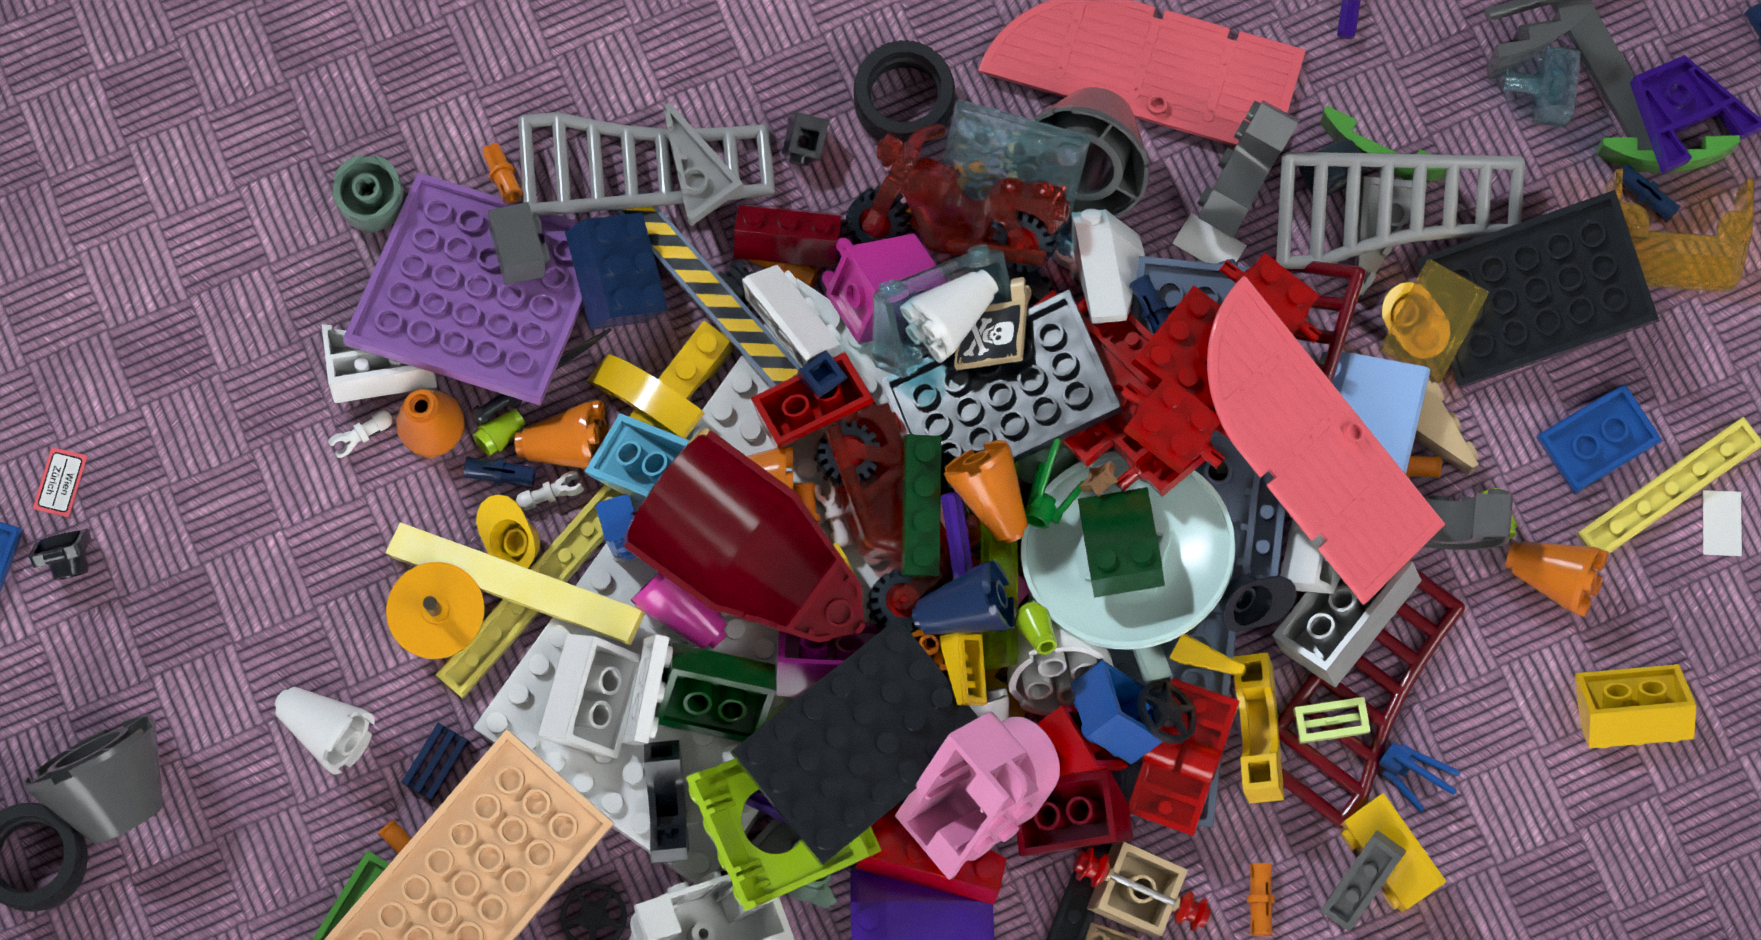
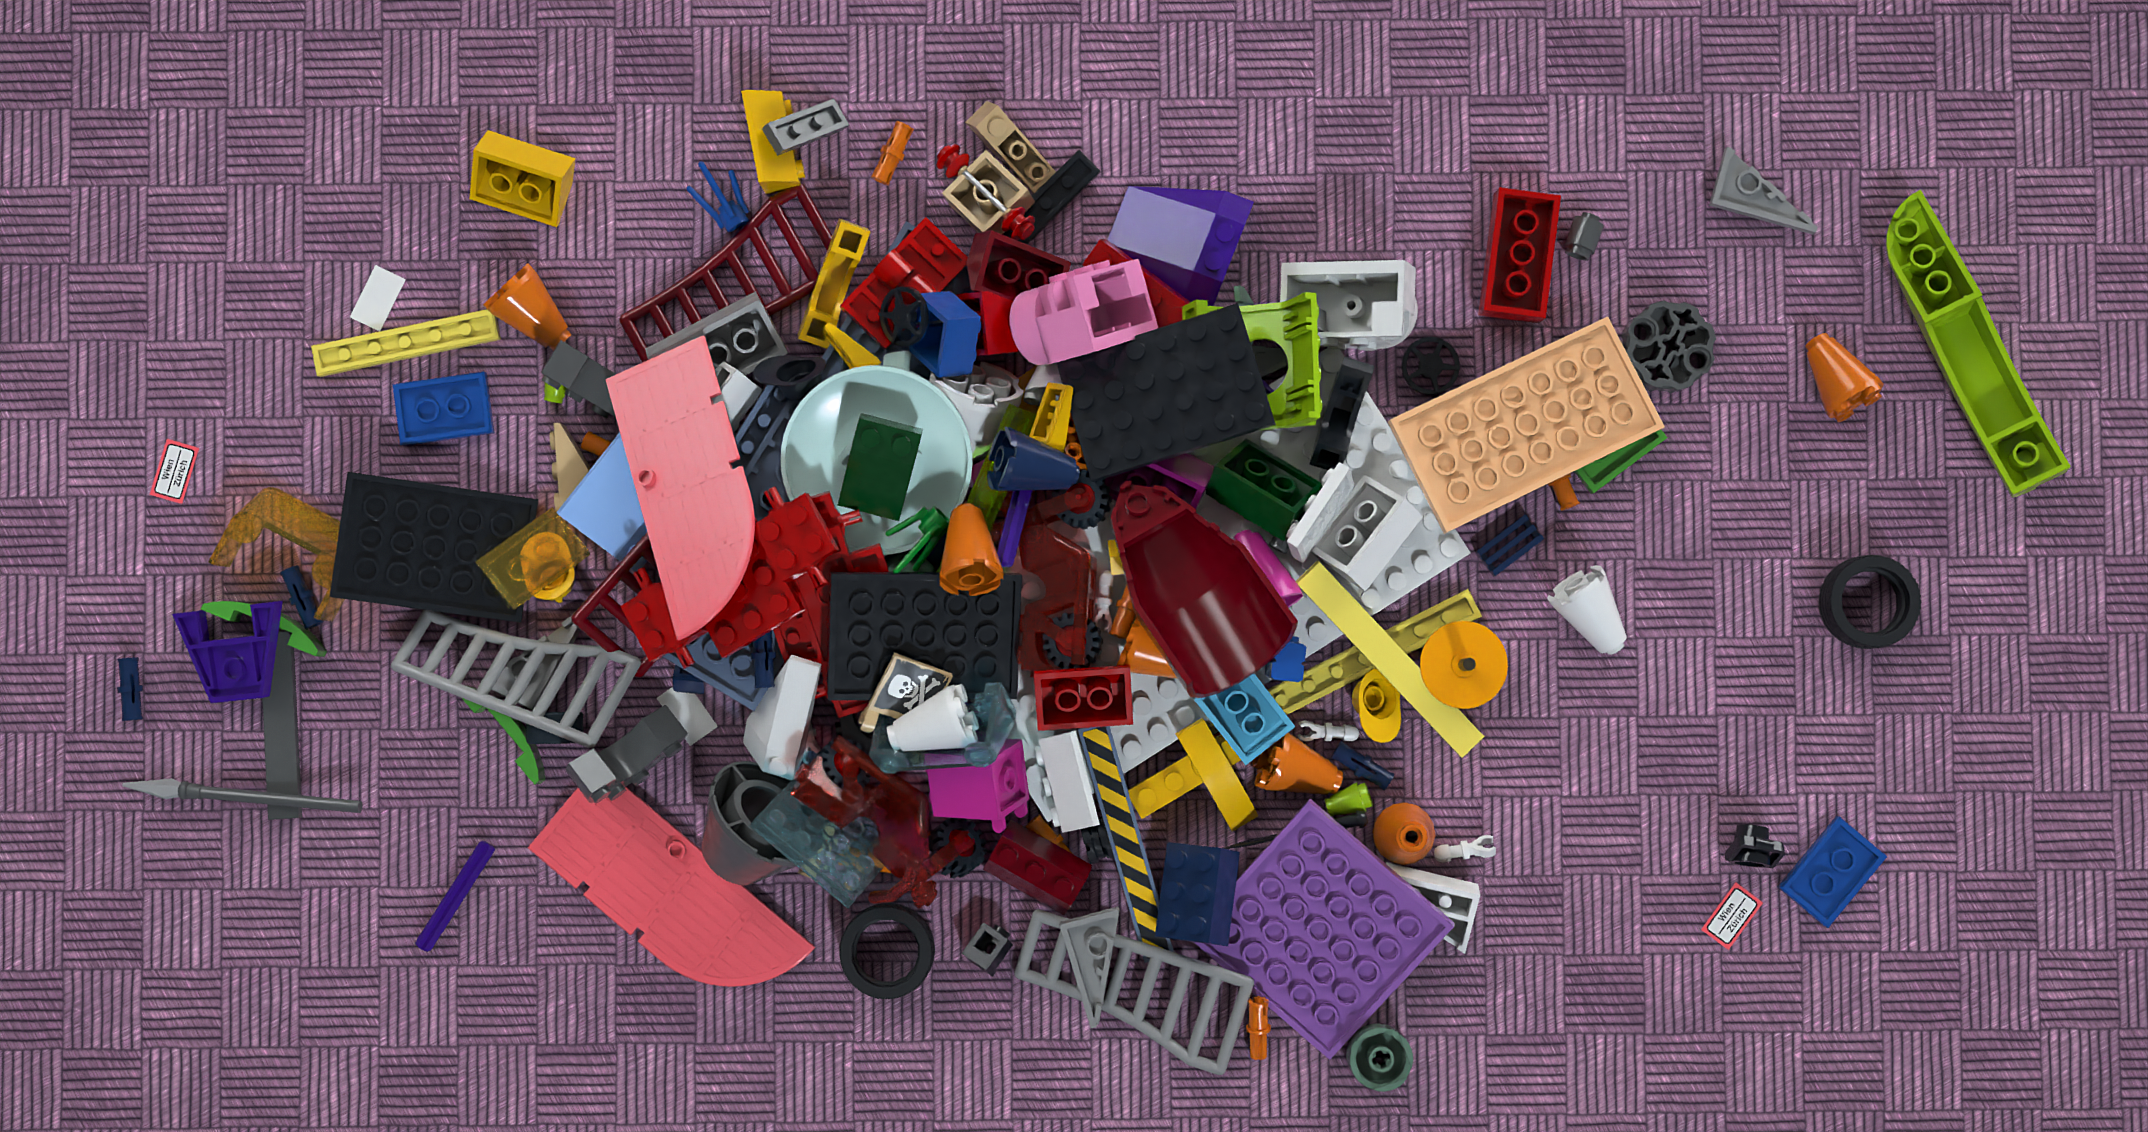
camera: 160 degrees left, 10 degrees up
dark grey cone [23,714,163,844] -> none
dark grey brick [488,202,550,285] -> none
dark blue slope [796,350,848,399] -> none
dark green plate [901,434,942,578] -> none
lime cone [1016,602,1057,655] -> none
medium nougat piece [1080,461,1118,497] -> none
yellowish green tile [1293,697,1370,744] -> none
dark grey slope [1486,3,1591,80] -> none
clear light blue brick [1503,46,1581,128] -> none

